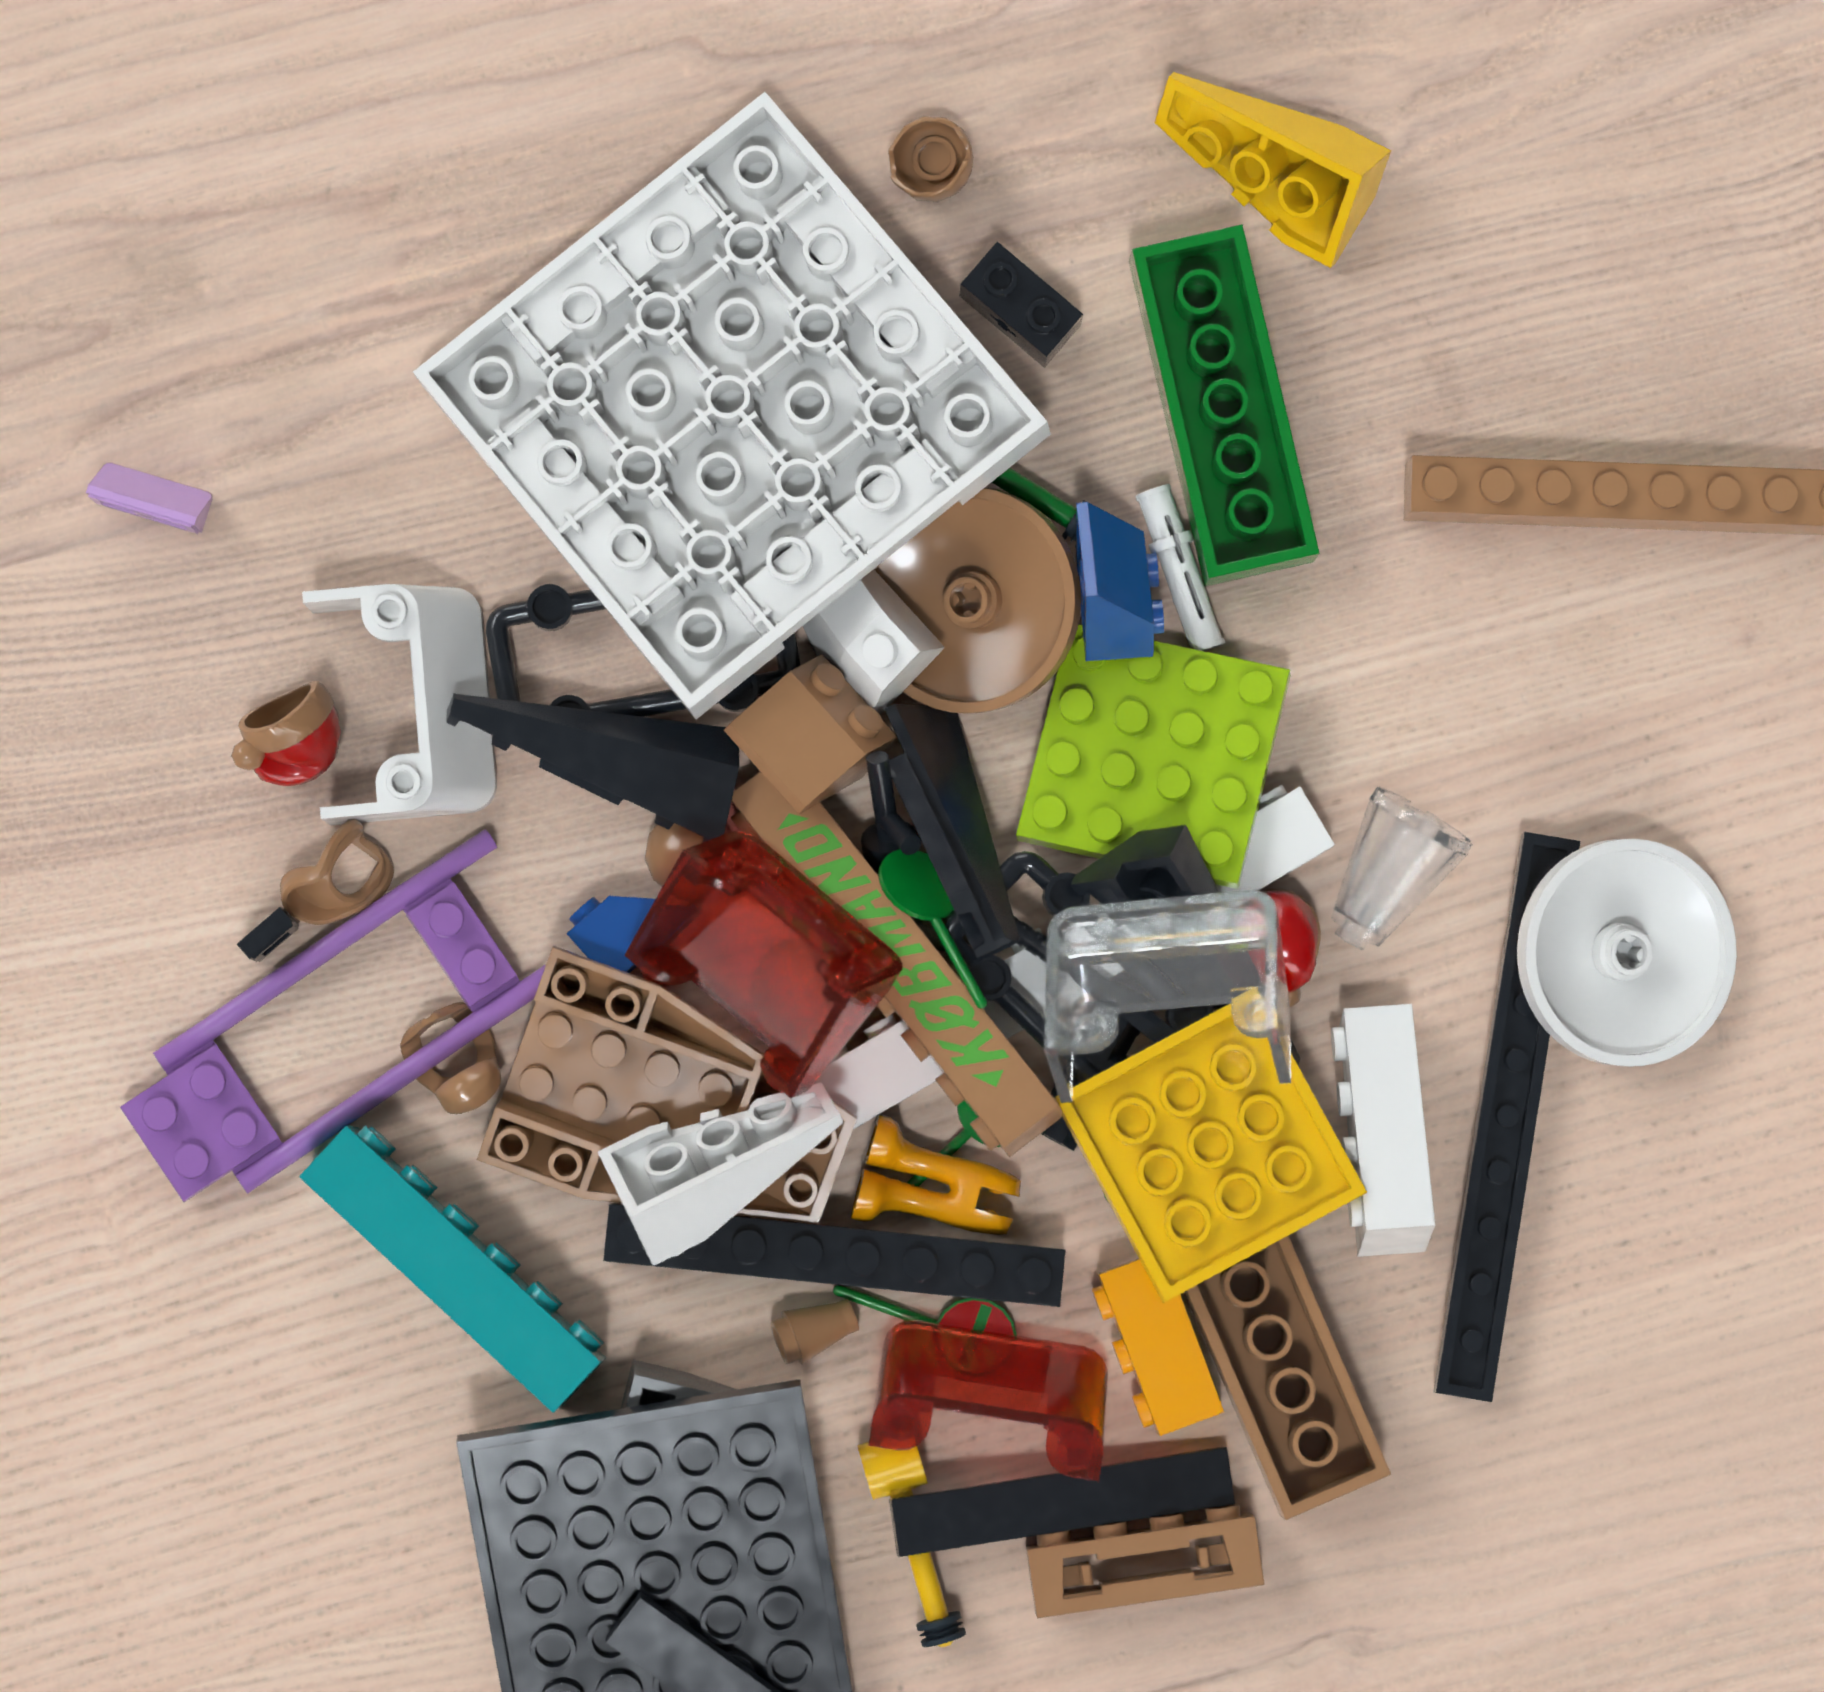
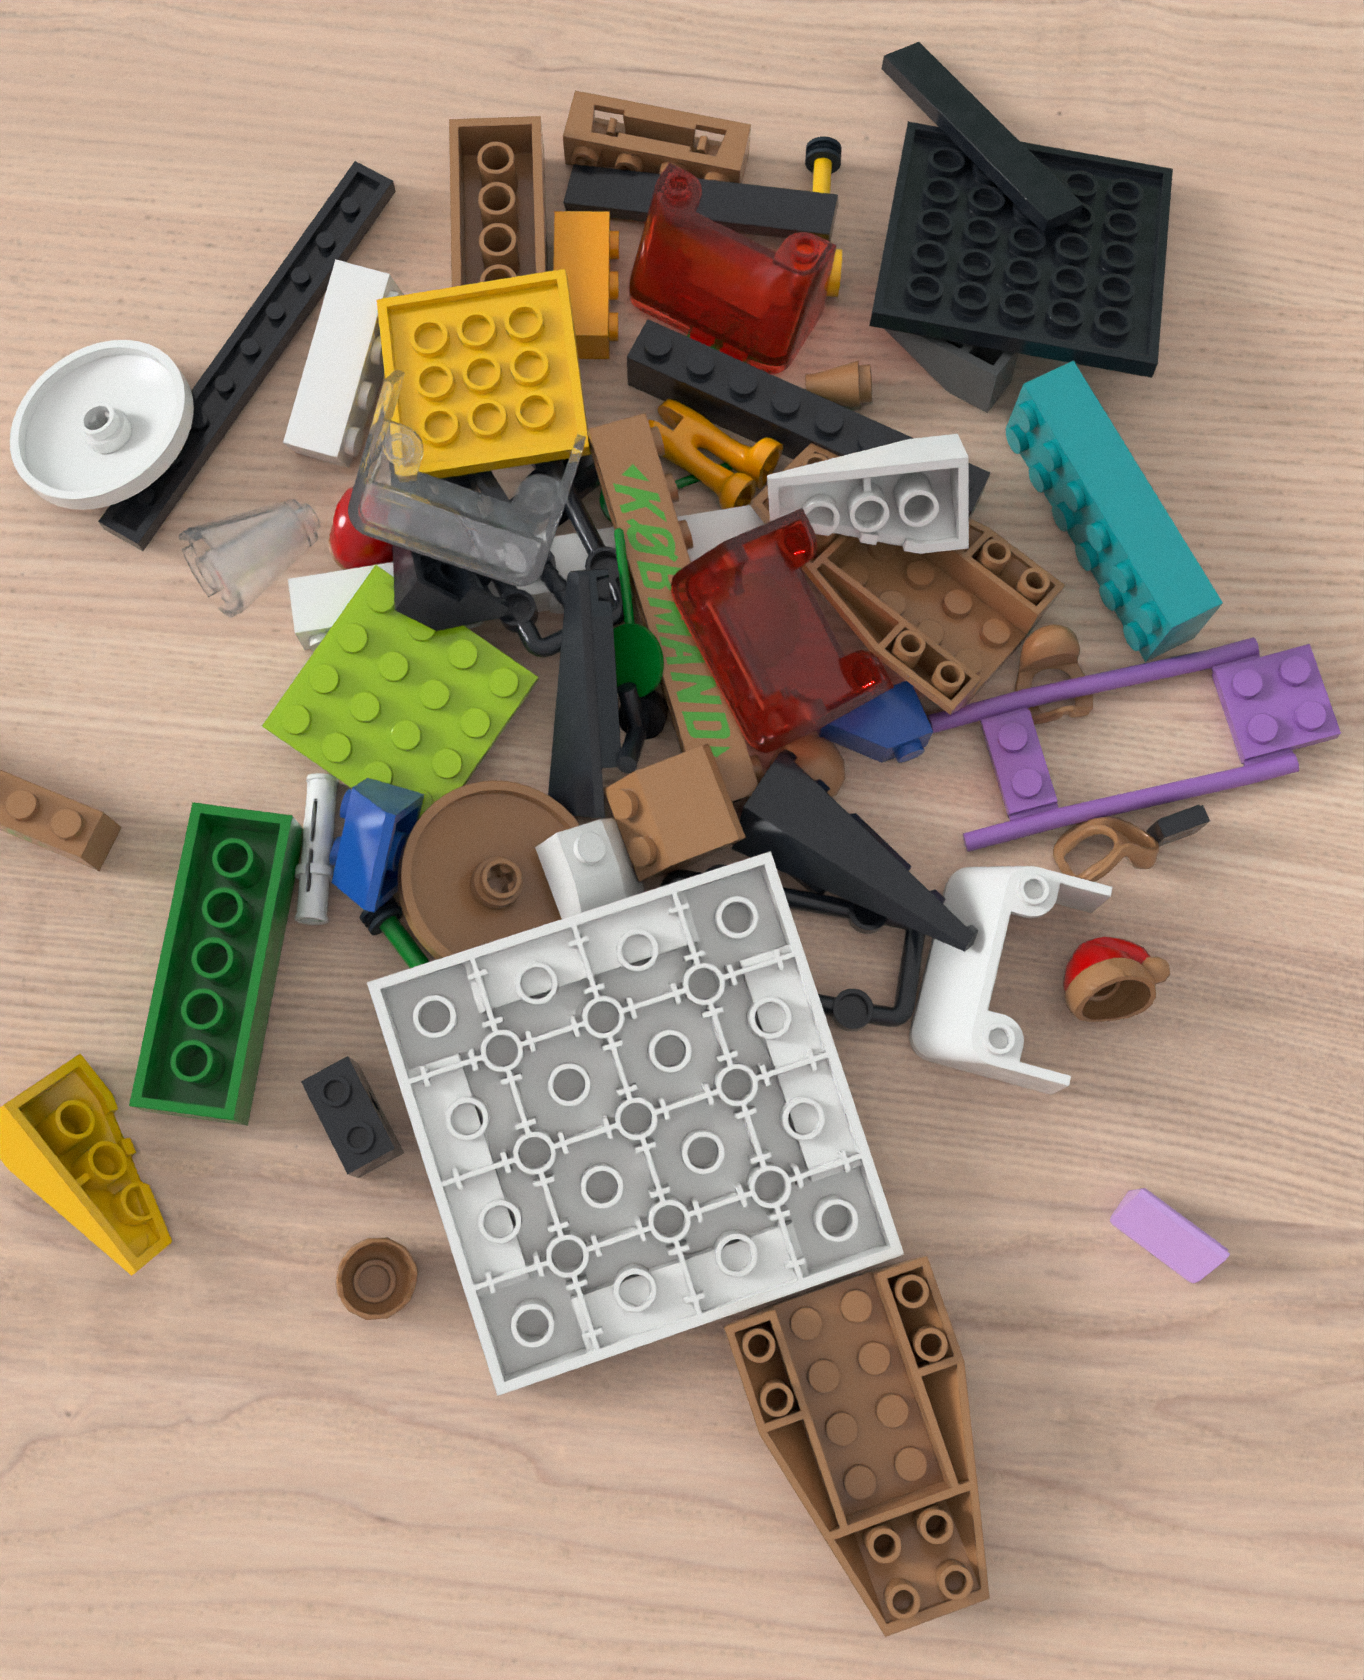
camera: 155 degrees left, 10 degrees down
none -> medium nougat wedge [723,1255,990,1637]

